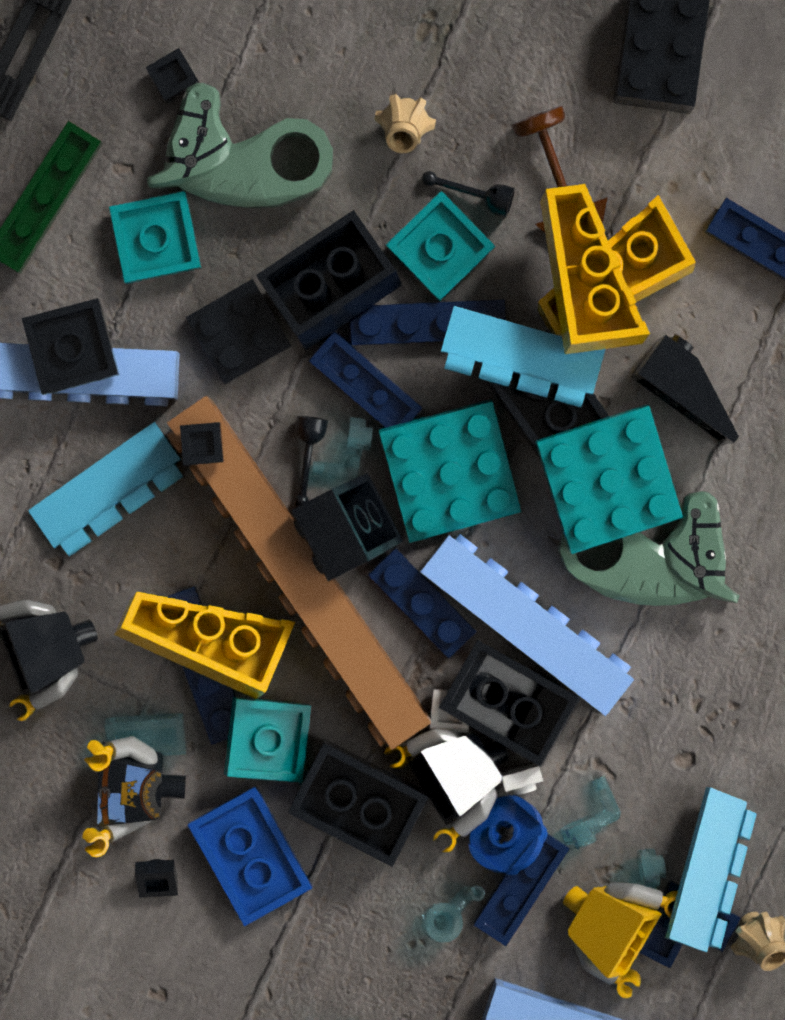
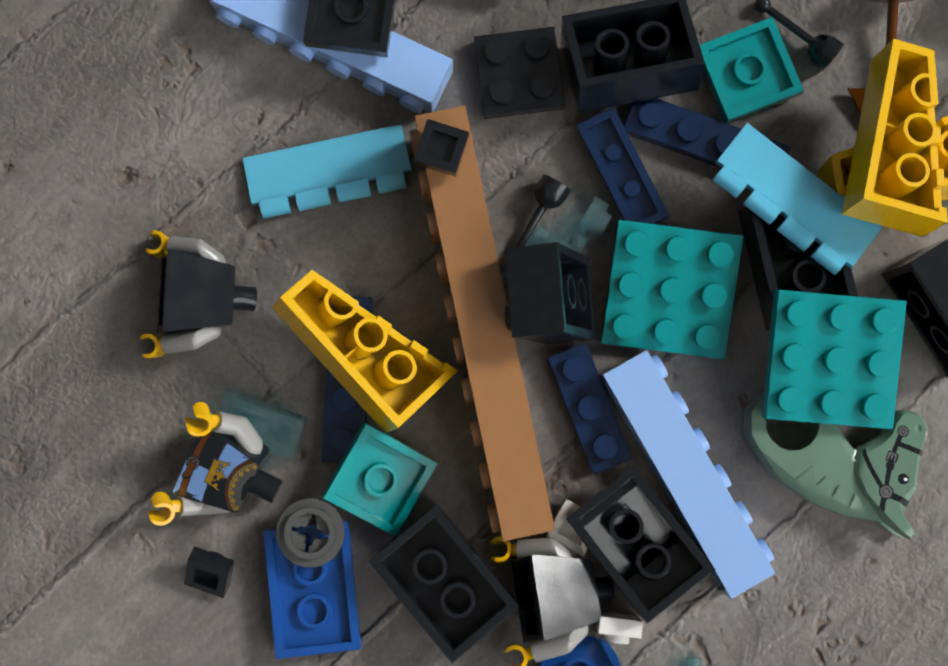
camera: 20 degrees right, 5 degrees down
none -> dark grey gear [276,498,345,567]

